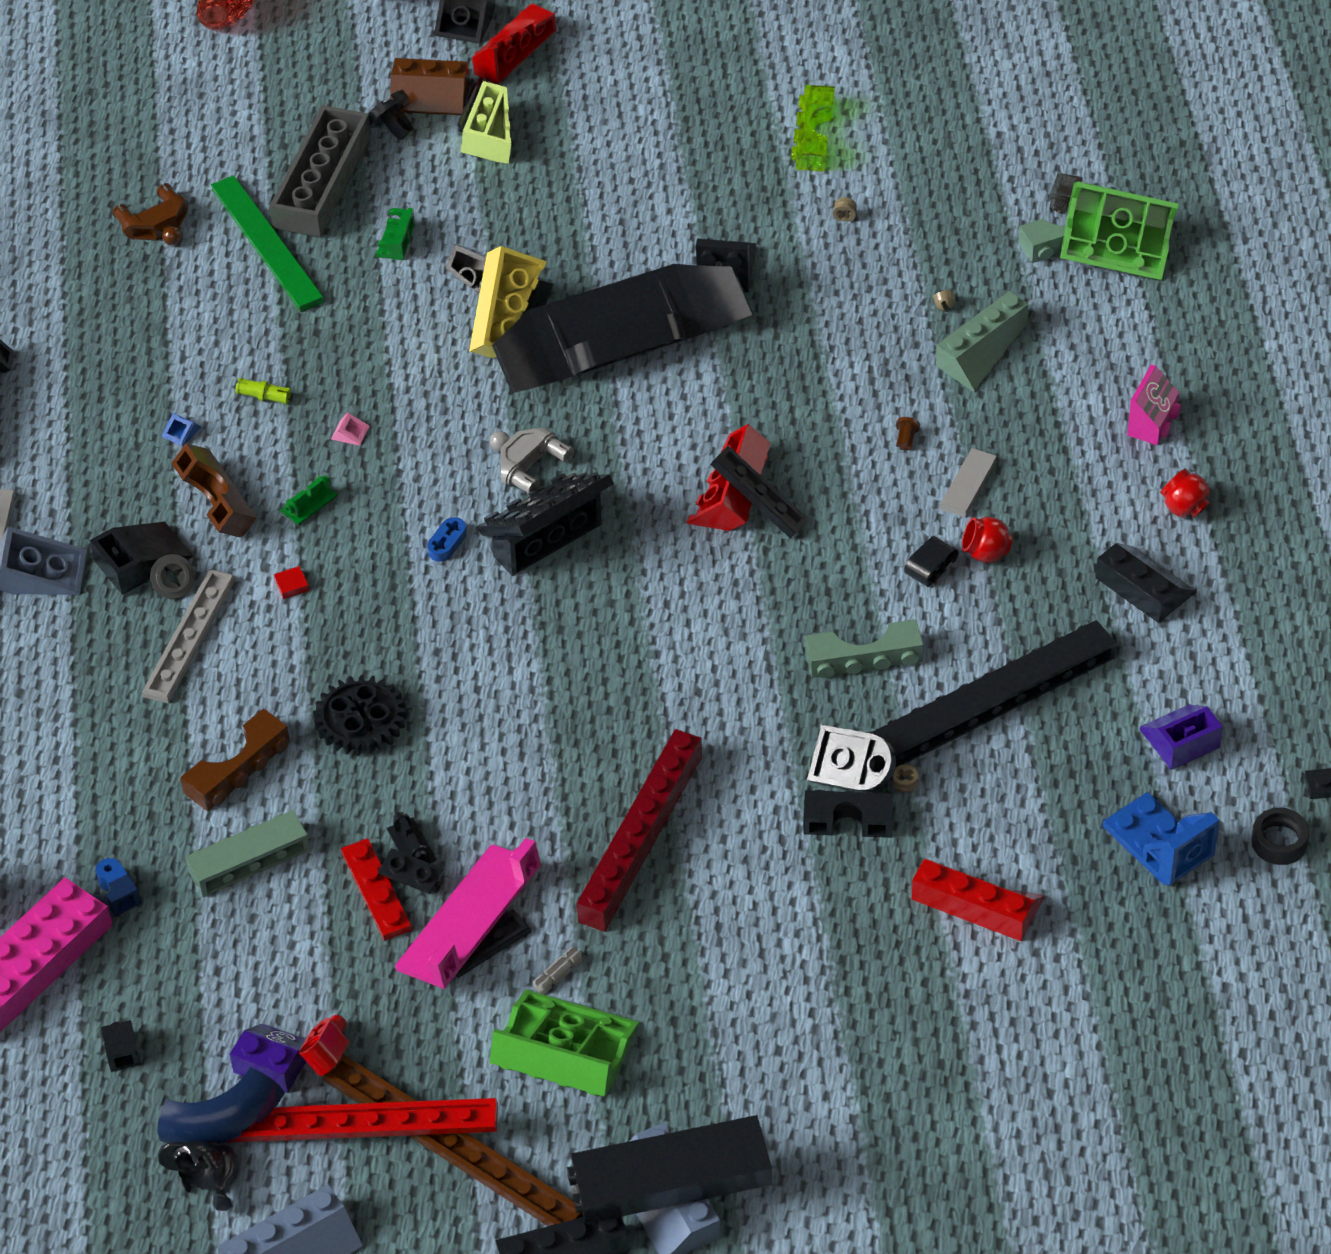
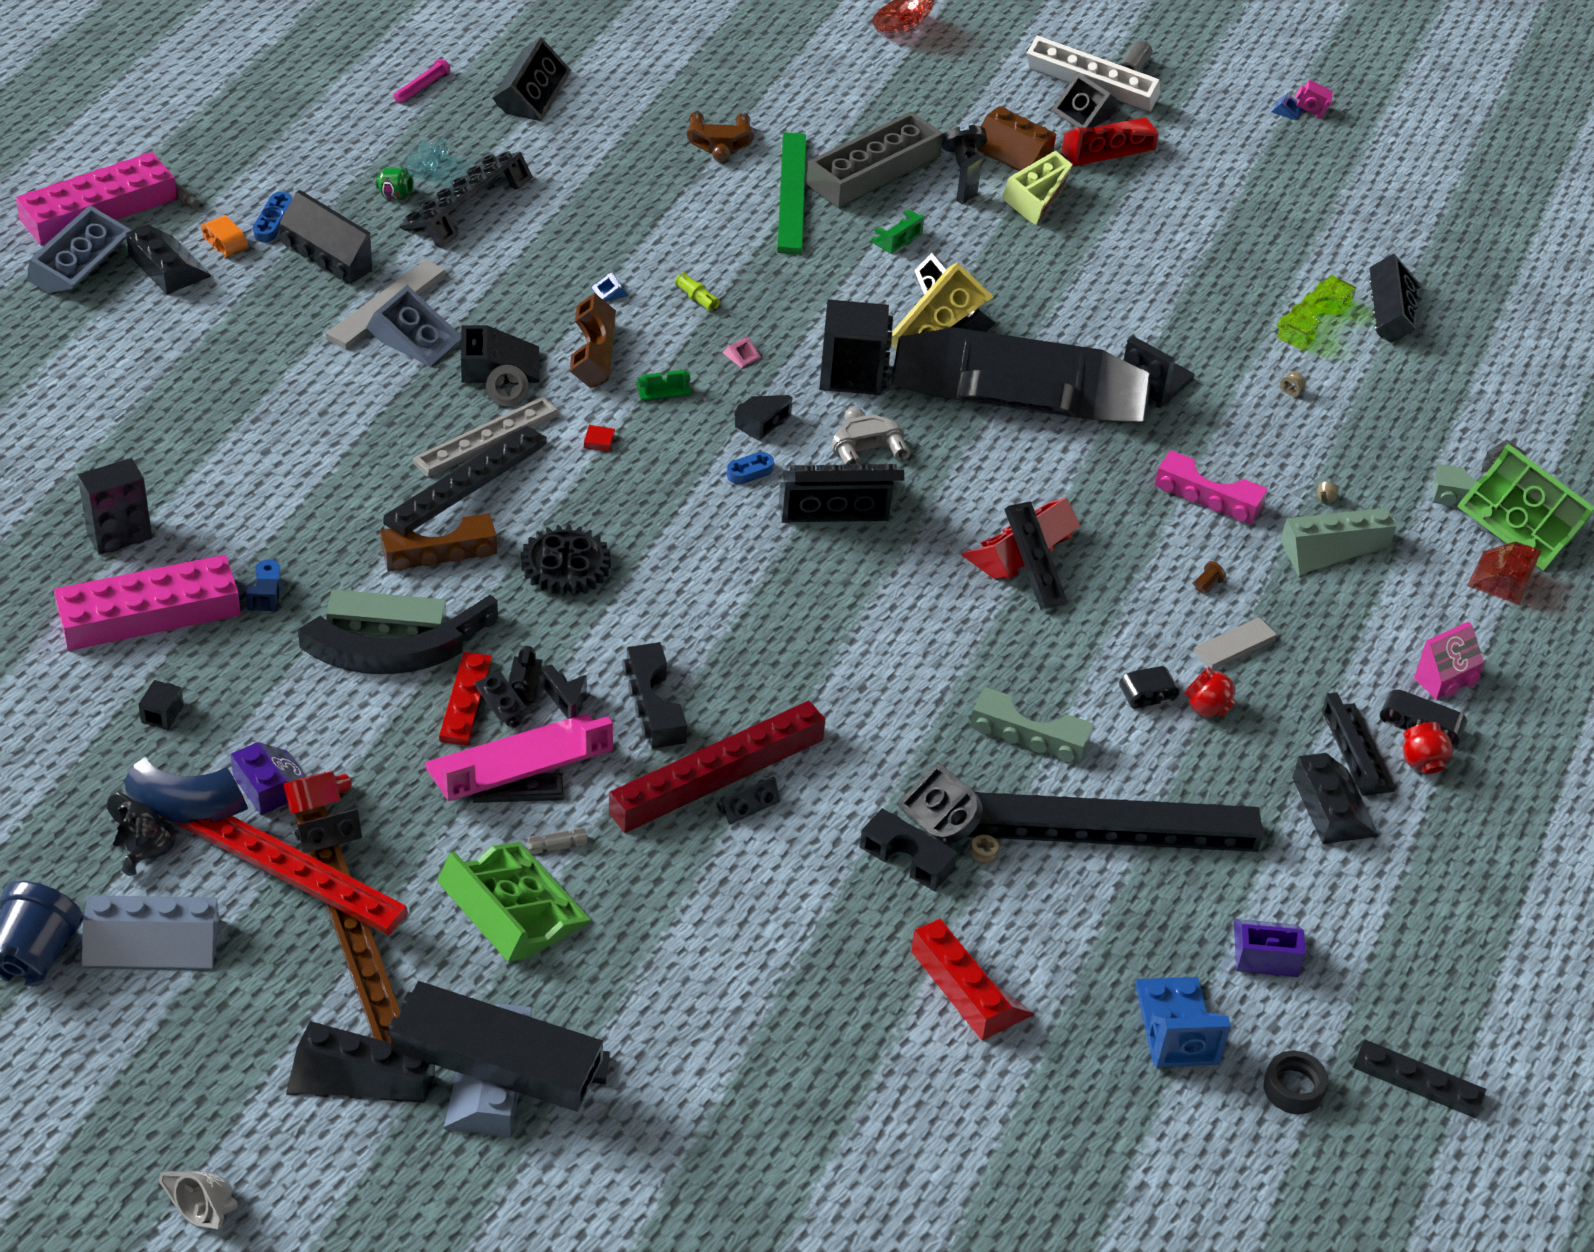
camera: 25 degrees right, 5 degrees down
none -> black hinge [294,809,362,853]
none -> black arch [298,595,498,674]
none -> black plate [383,426,547,536]
none -> black slope [542,664,587,719]
none -> black arch [622,642,687,749]
none -> black hinge [716,776,780,825]
none -> black slope [734,395,793,441]
none -> black container [819,299,893,396]
none -> black tile [956,154,983,205]
none -> dark pink arch [1154,450,1268,525]
none -> black fence [1322,692,1396,796]
none -> black wedge [1369,254,1421,343]
none -> black beam [1380,689,1467,748]
none -> clear red slope [1467,541,1541,605]

